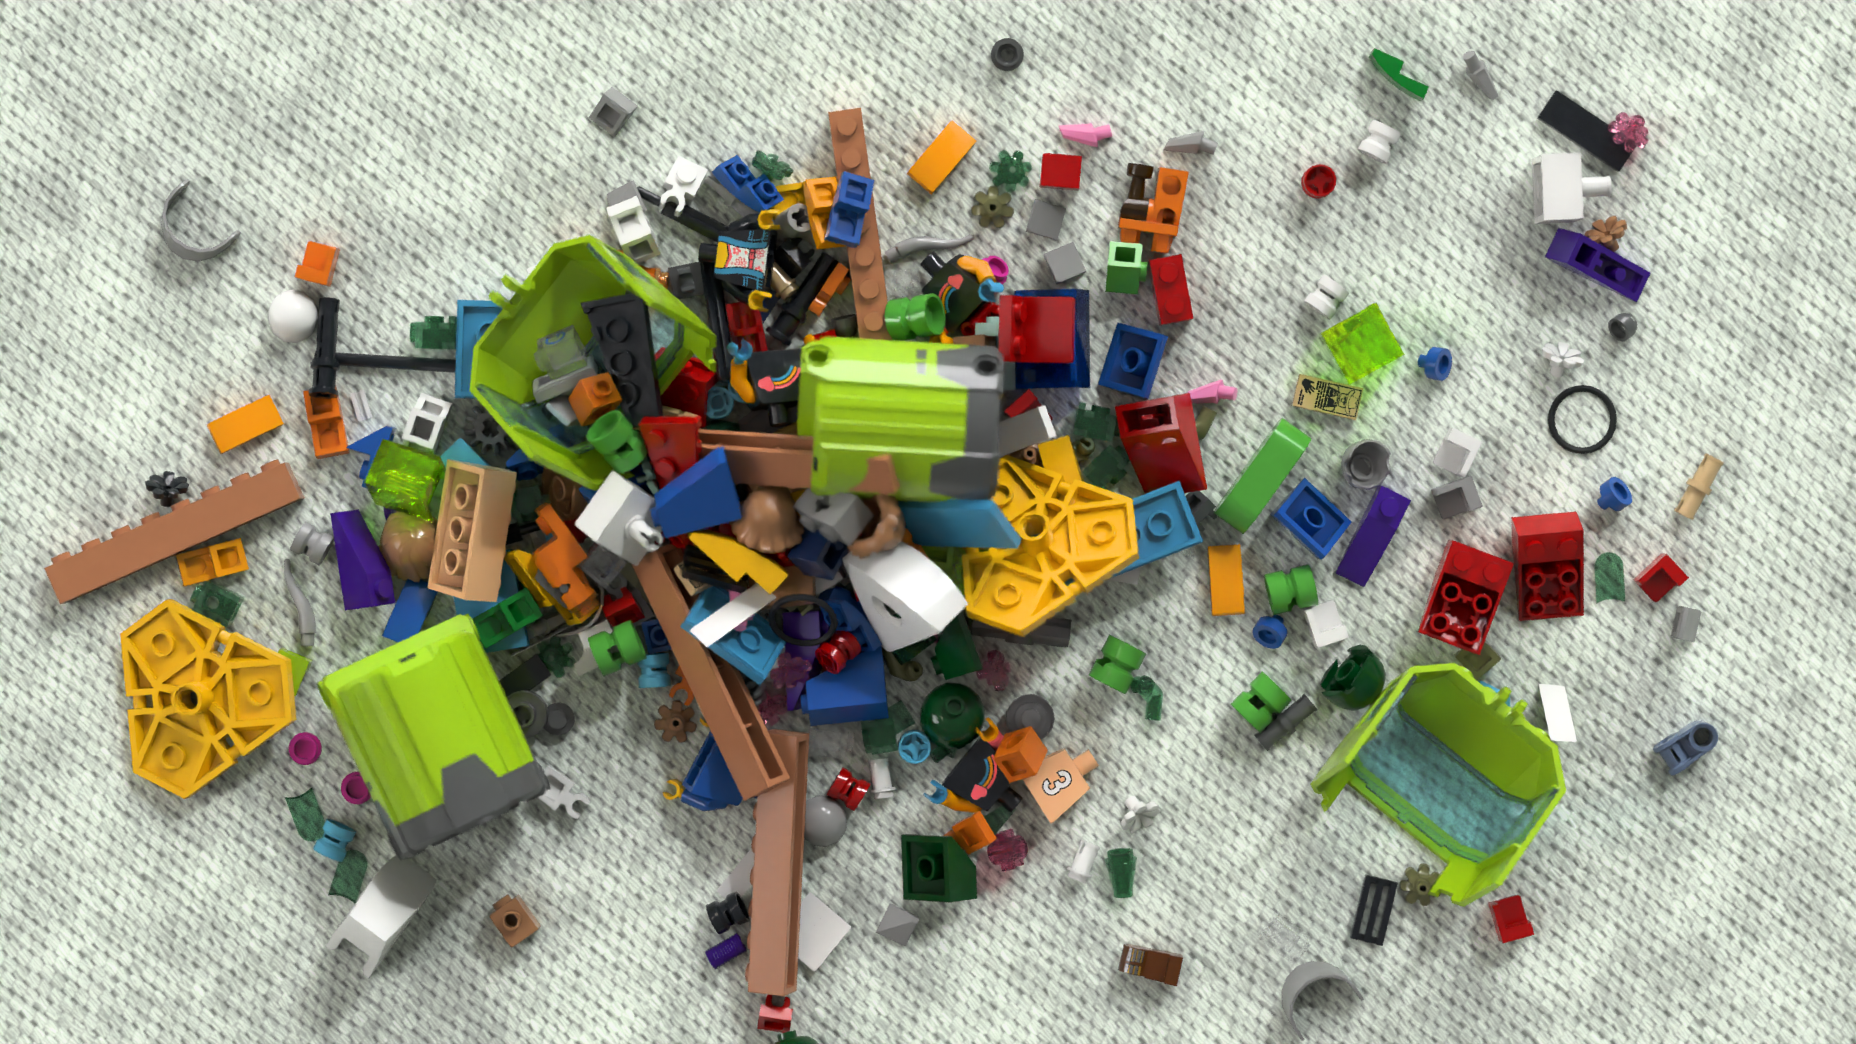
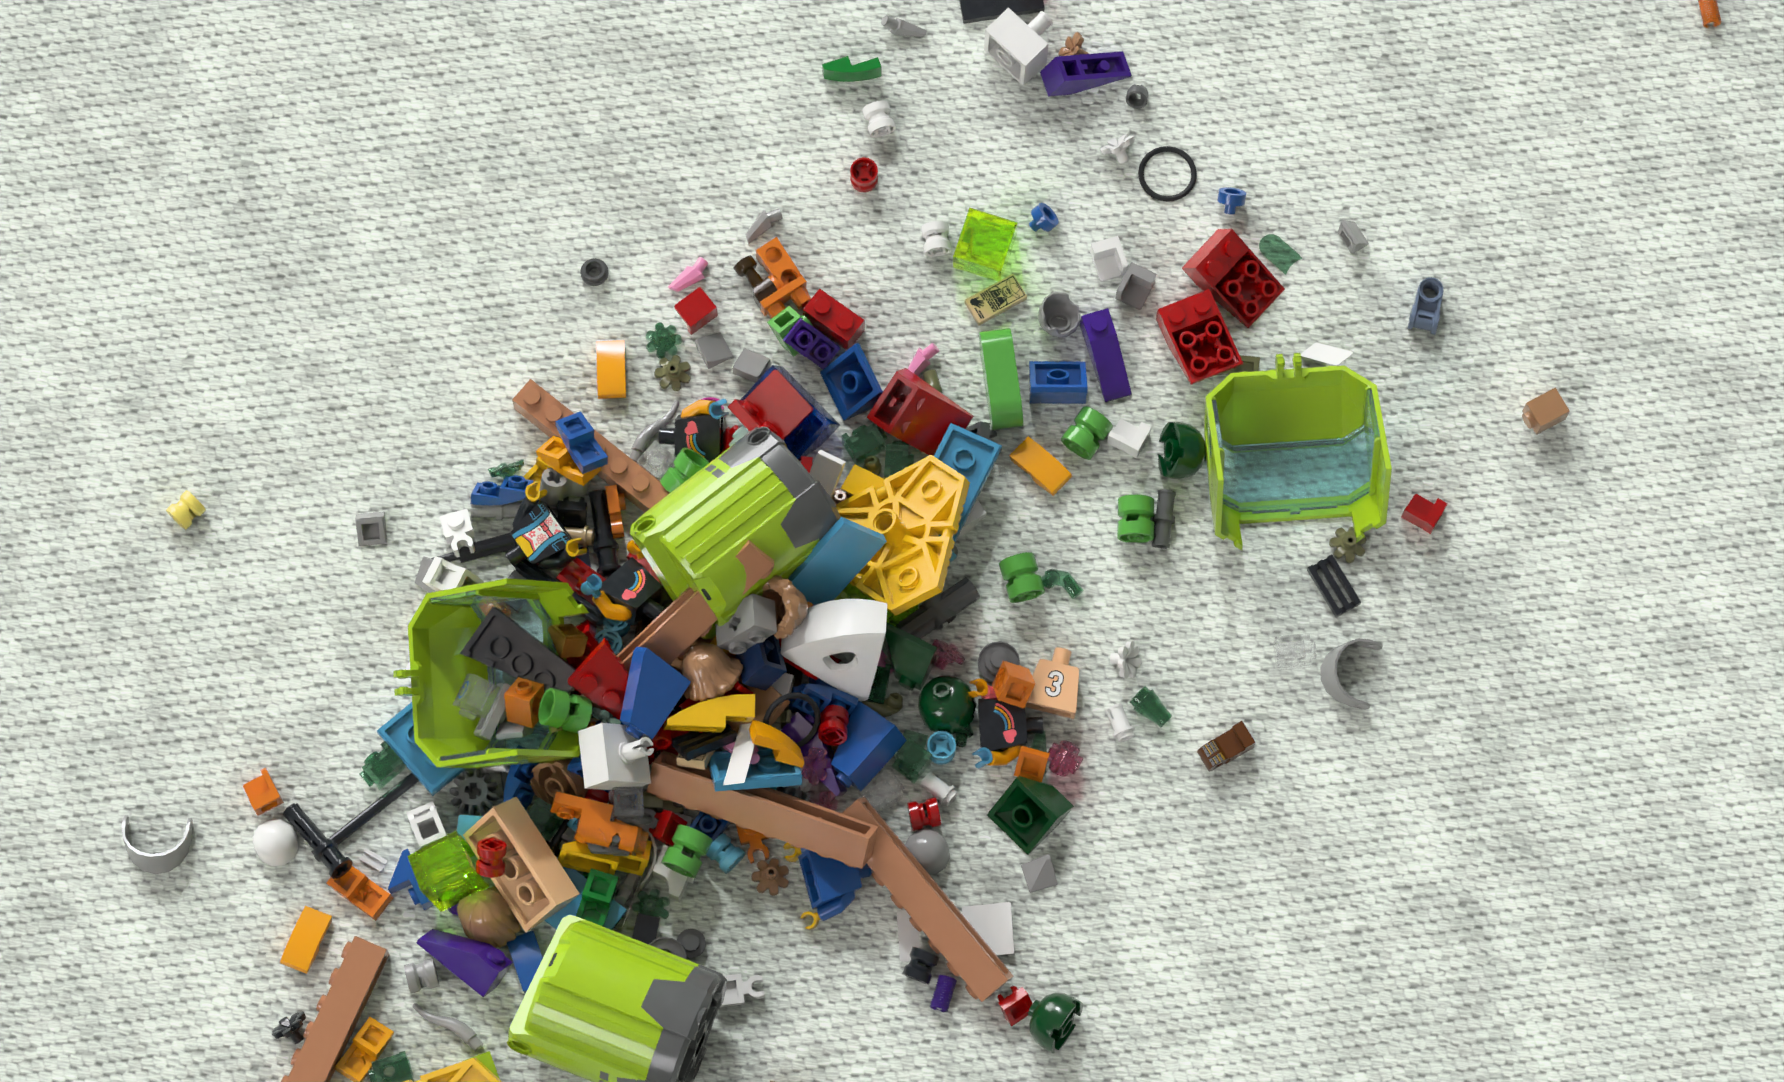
camera: 45 degrees left, 15 degrees down
blue tile [1252,615,1288,649] -> none
red panel [1633,553,1689,602] -> none
tan pin [1674,453,1724,520] -> none
none -> red wheel [476,838,507,878]
none -> pearl gold slope [548,624,588,658]
none -> light orange slope [749,719,804,768]
none -> dark purple slope [783,318,840,370]
none -> medium nougat brick [1522,387,1570,435]

